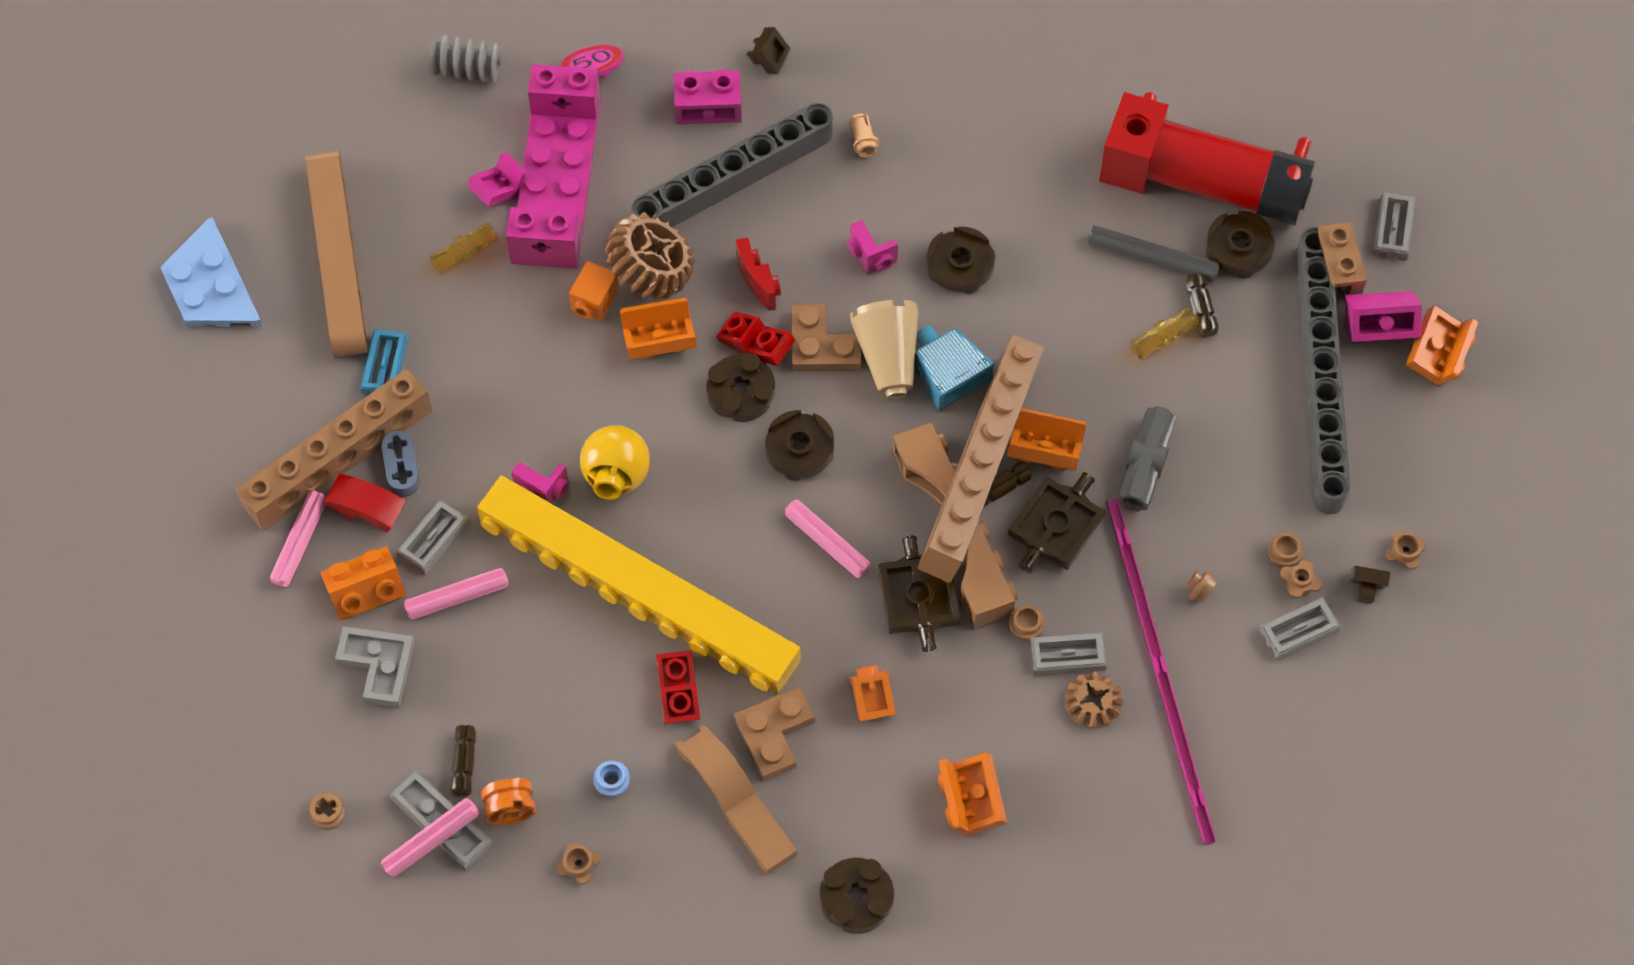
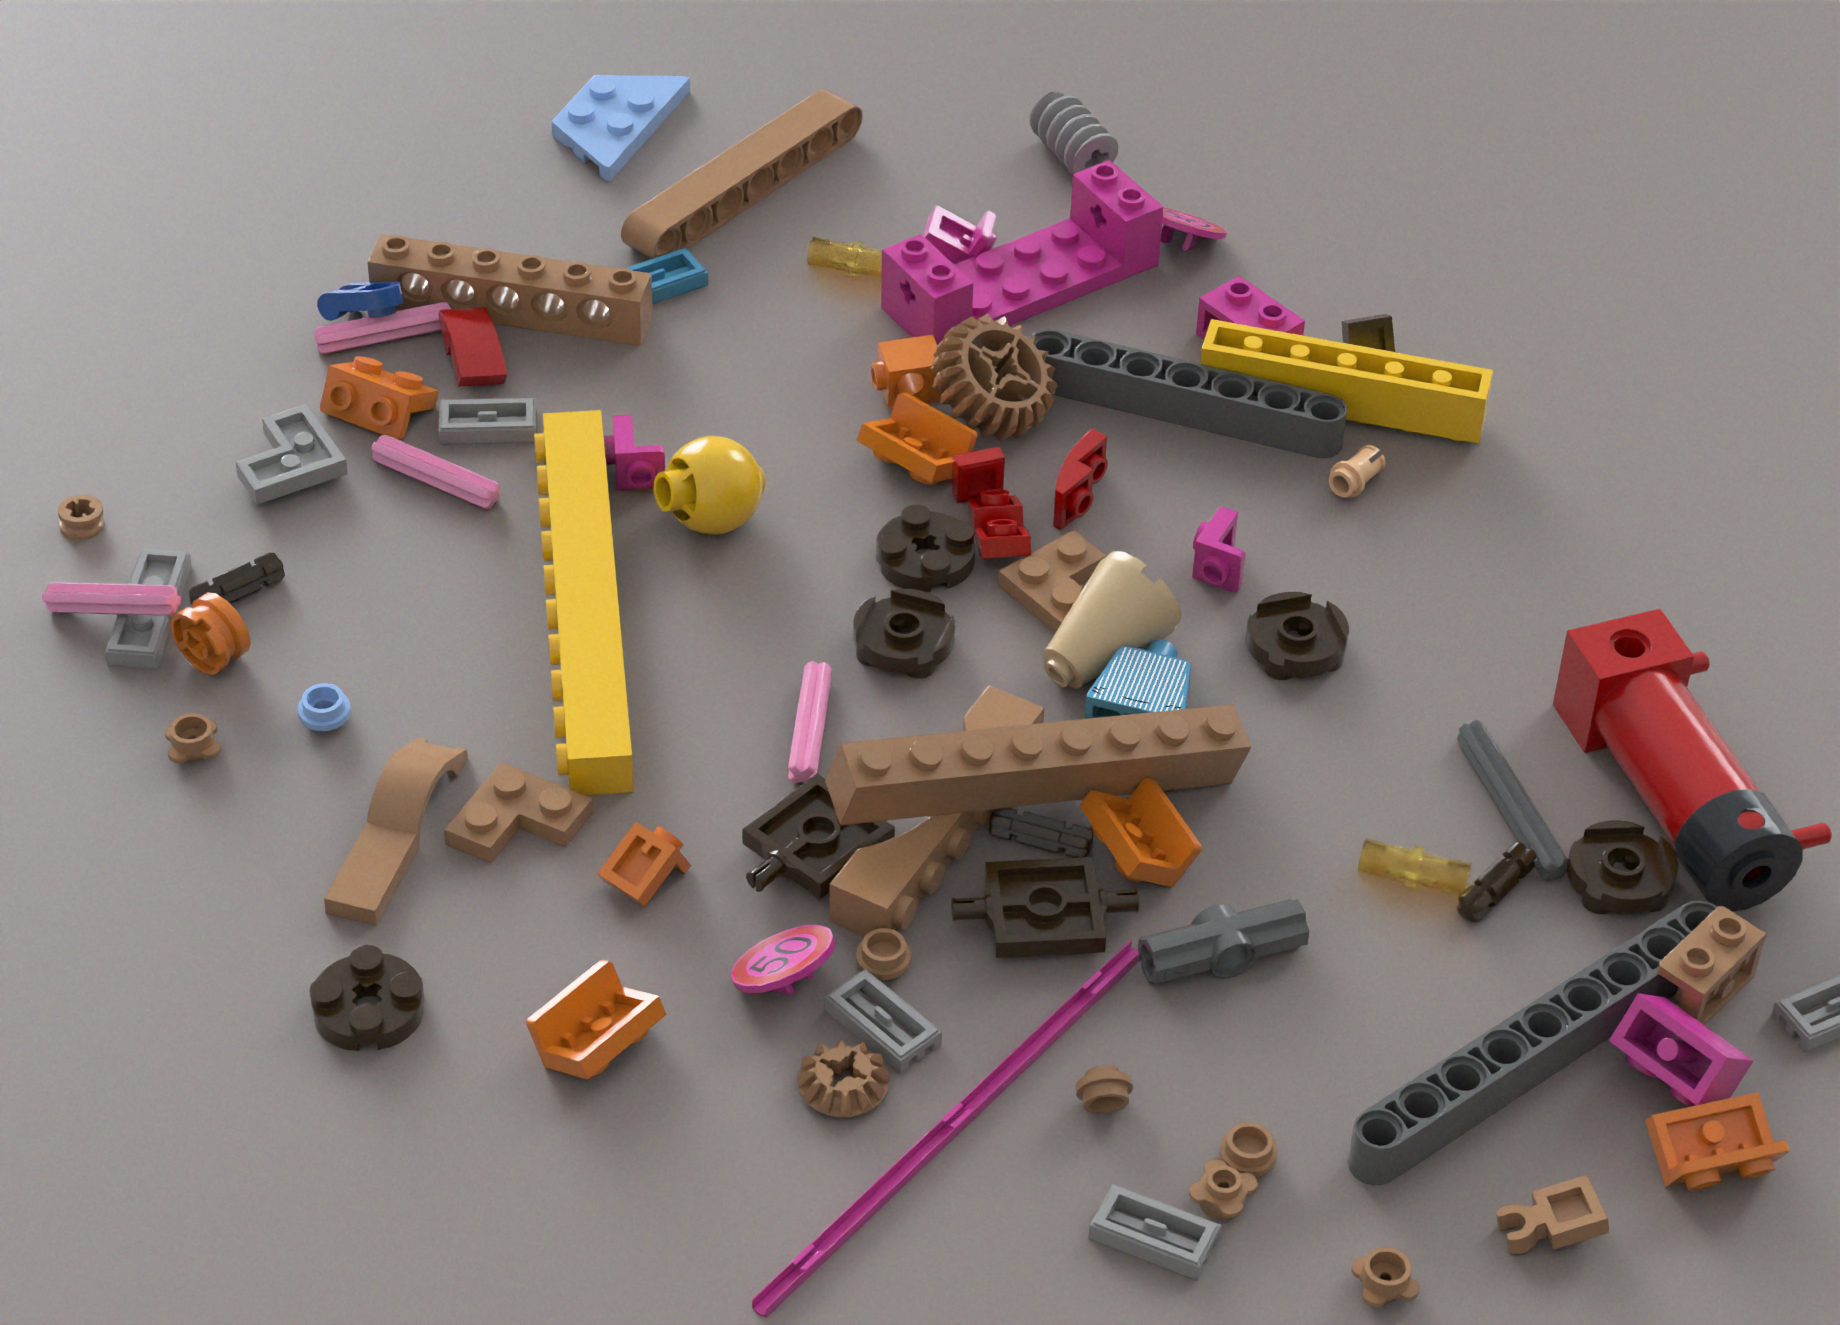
camera: 50 degrees right, 20 degrees down
sand blue beam [381,431,420,497] -> none
red slope [656,650,701,725] -> none
dark brown tile [1349,565,1391,603] -> none
none -> blue plate [317,281,403,321]
none -> piece [730,925,836,995]
none -> red tile [952,447,1005,503]
none -> yellow brick [1200,319,1493,444]
none -> medium nougat plate [1496,1175,1609,1254]

